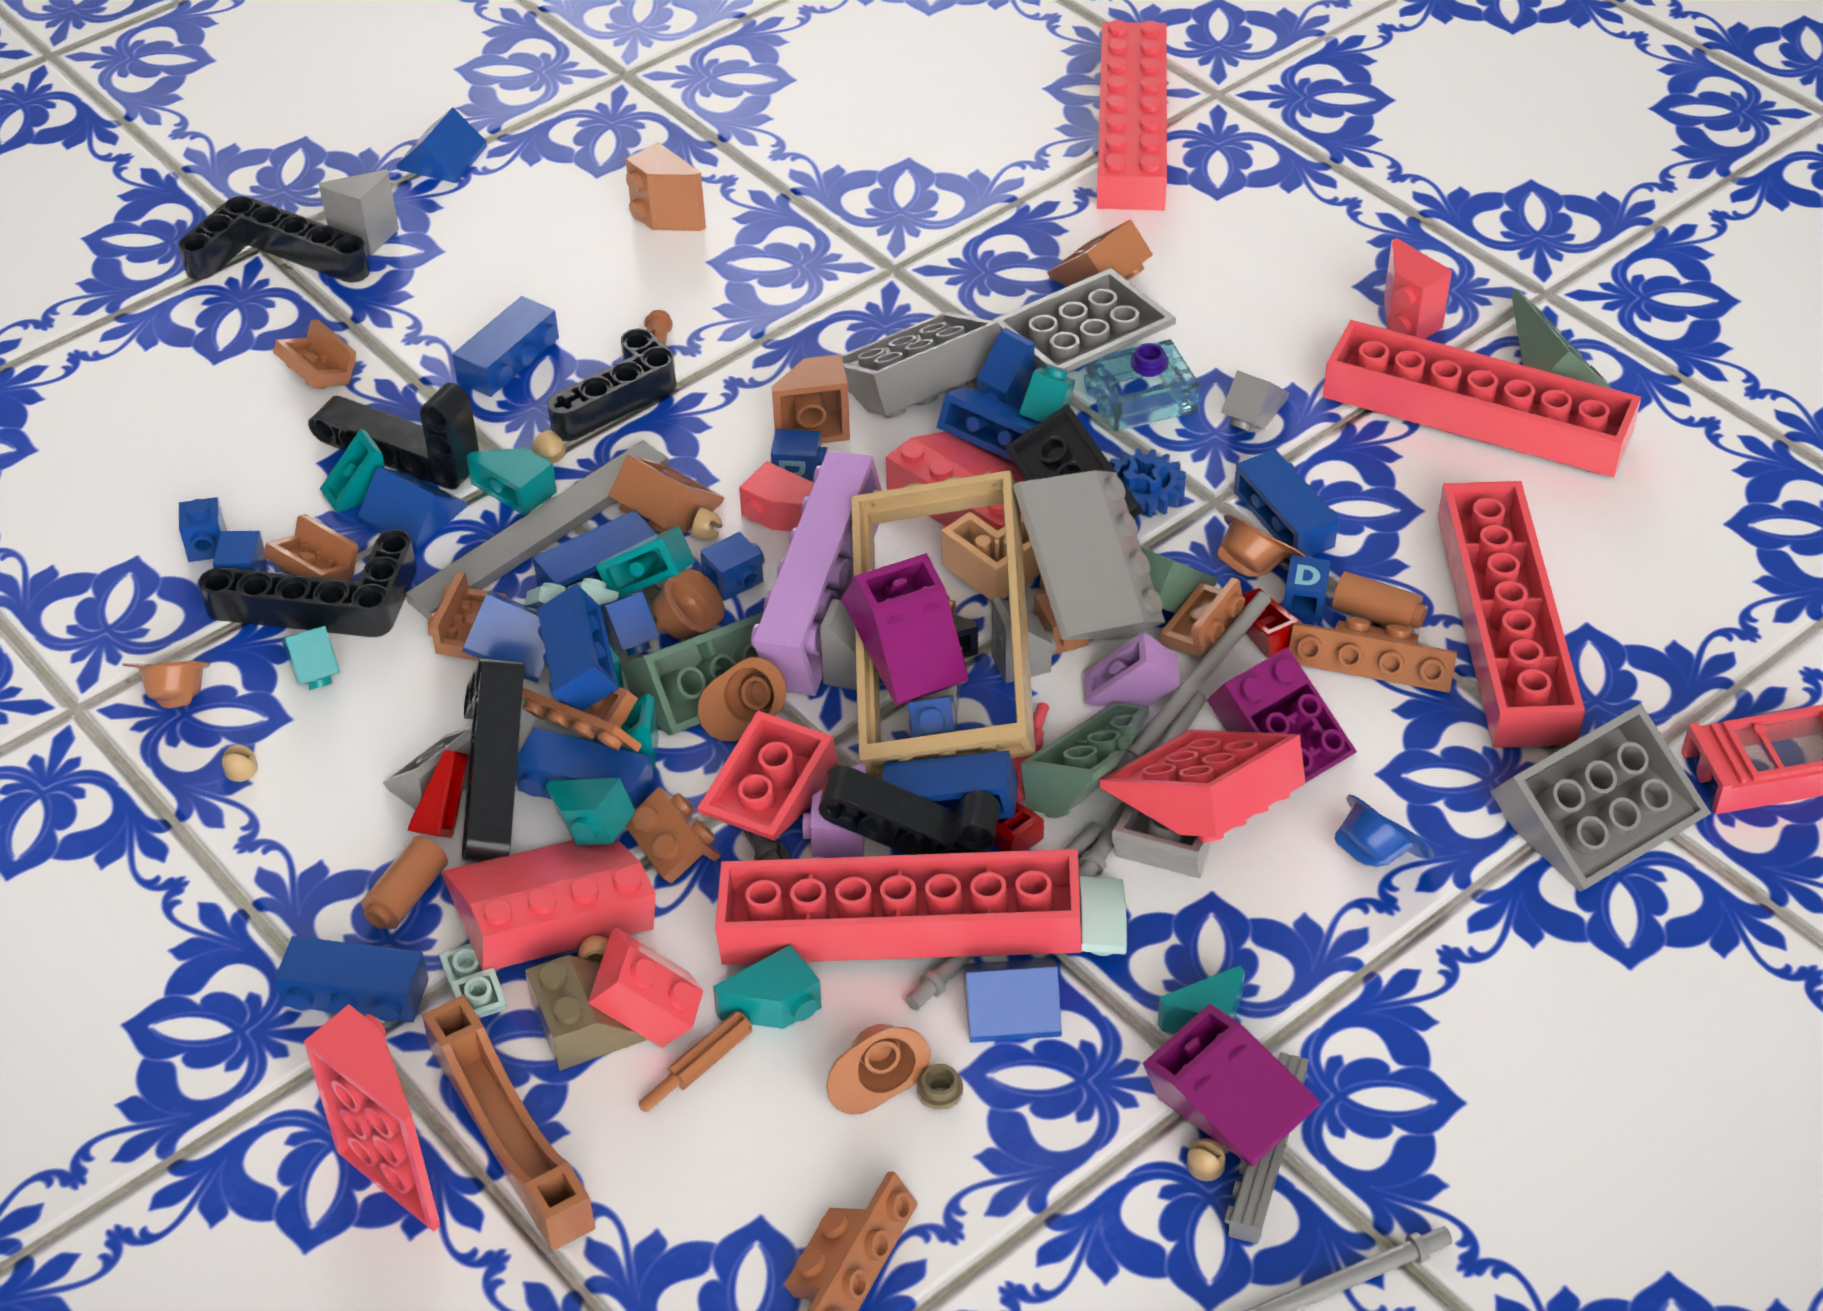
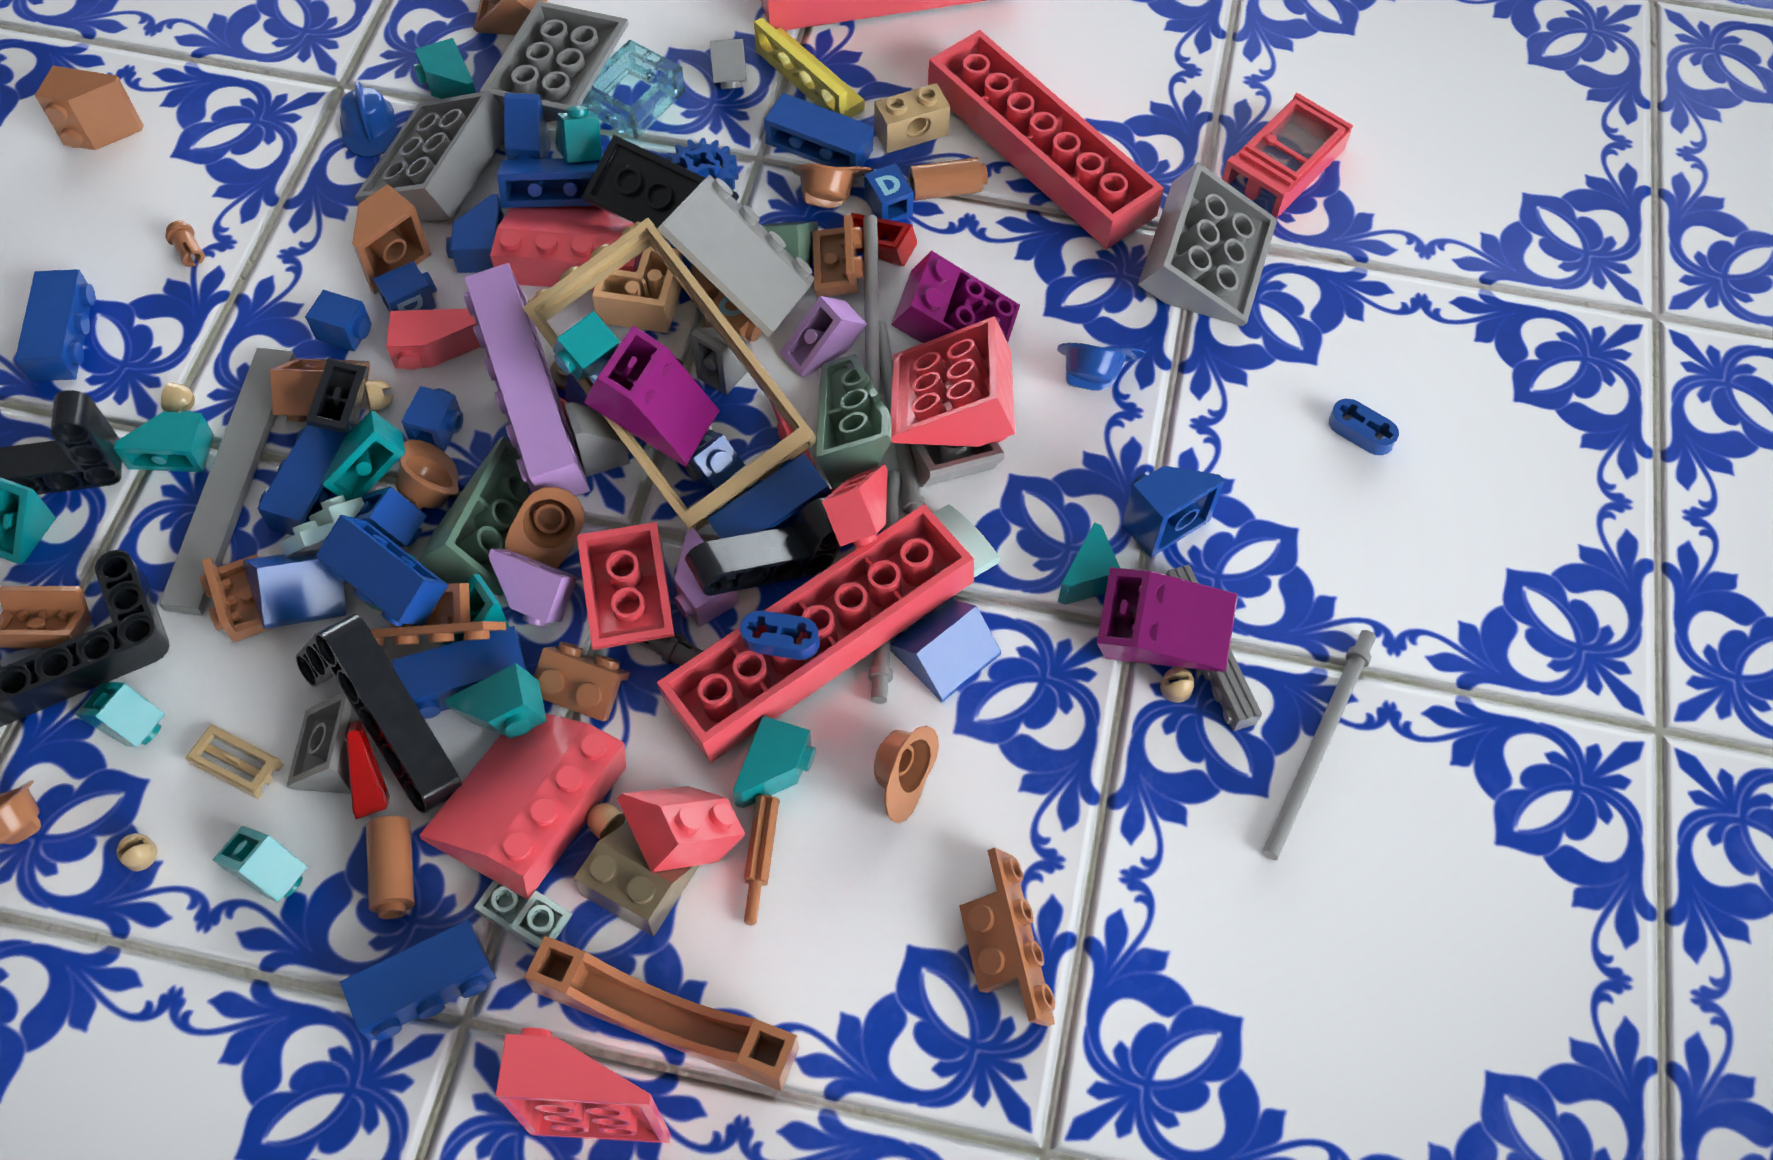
camera: 40 degrees left, 15 degrees up
blue slope [357,466,467,551] -> none
black beam [548,328,676,441] -> none
dark tan plate [916,1064,963,1110] -> none
dark purple plate [1131,343,1168,377] -> none
nougat bracket [1289,617,1458,693] -> none
none -> tan tile [185,724,284,799]
none -> slope [212,826,308,903]
none -> blue brick [305,289,372,351]
none -> black slope [306,358,367,433]
none -> blue piece [340,82,397,157]
none -> teal slope [413,38,476,99]
none -> blue slope [446,194,505,273]
none -> lavender slope [488,549,577,627]
none -> teal slope [553,311,620,381]
none -> blue beam [740,611,820,660]
none -> light yellow fence [754,17,865,118]
none -> coral slope [822,464,888,548]
none -> tan brick [874,83,950,154]
none -> blue slope [1122,466,1225,558]
none -> blue beam [1328,398,1399,455]

